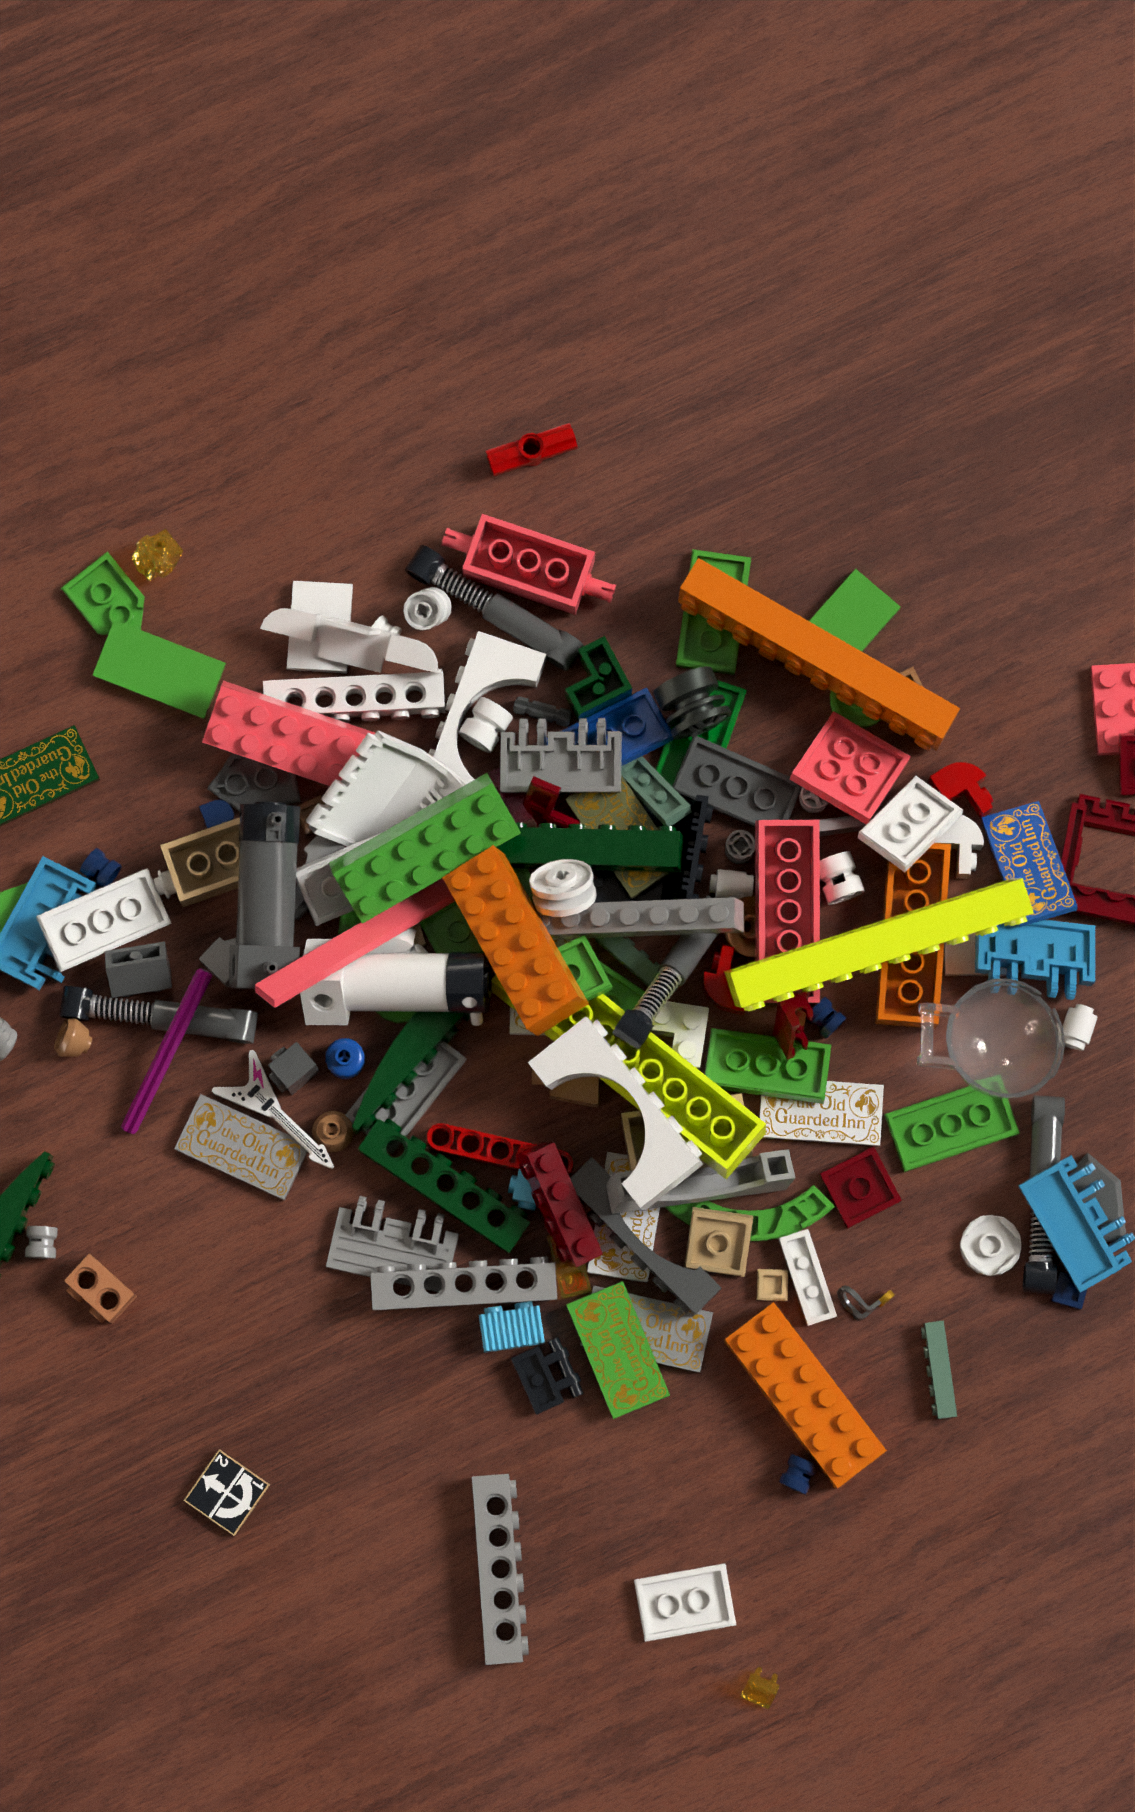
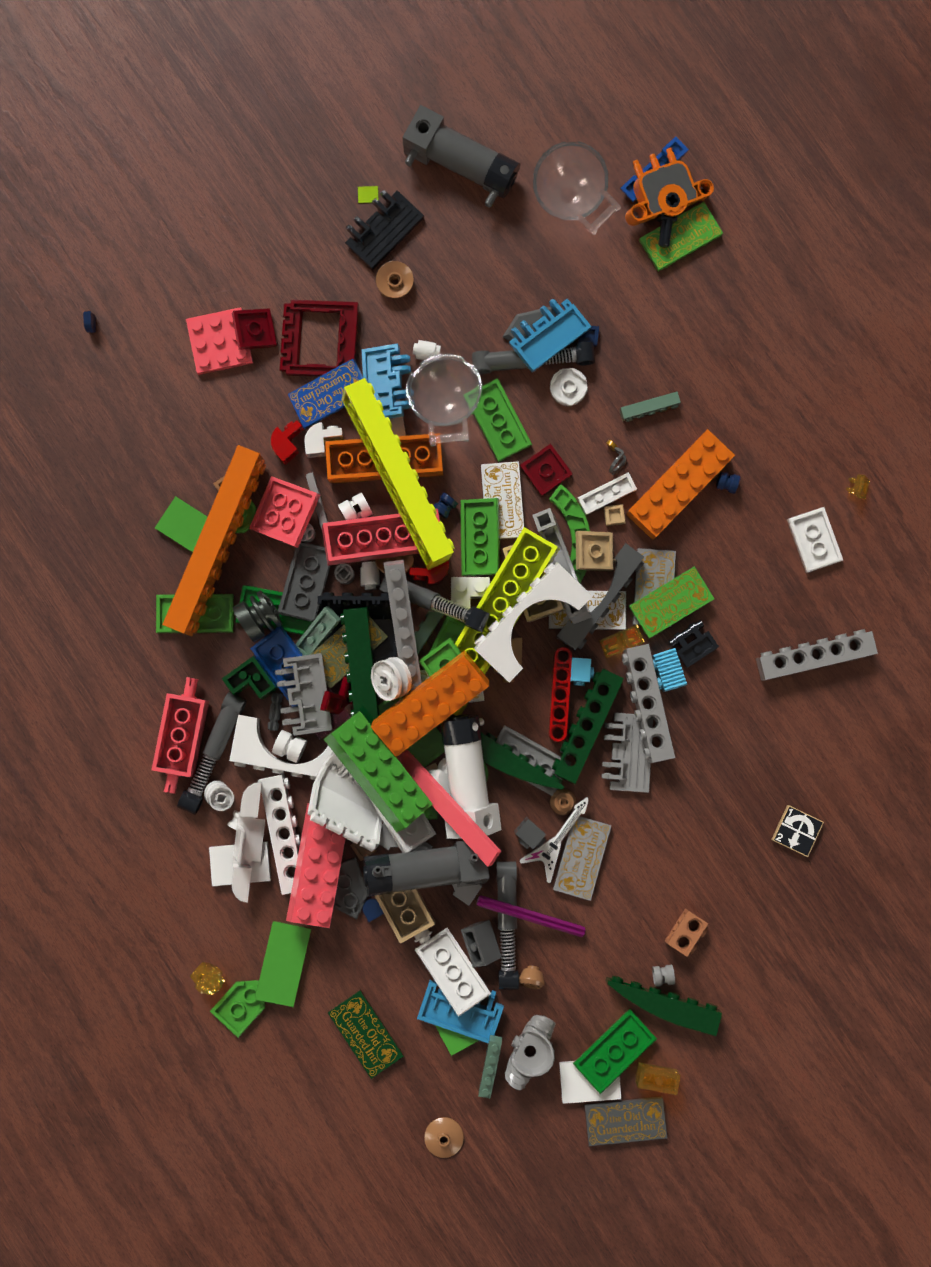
camera: 100 degrees left, 5 degrees up
dark blue wheel [80,848,122,888] -> none
blue head [325,1038,365,1079] -> none
red piece [485,423,578,476] -> none
dark red brick [517,1142,603,1267] -> none
dark red hinge [773,991,813,1060] -> none
white tile [858,776,963,872] -> none

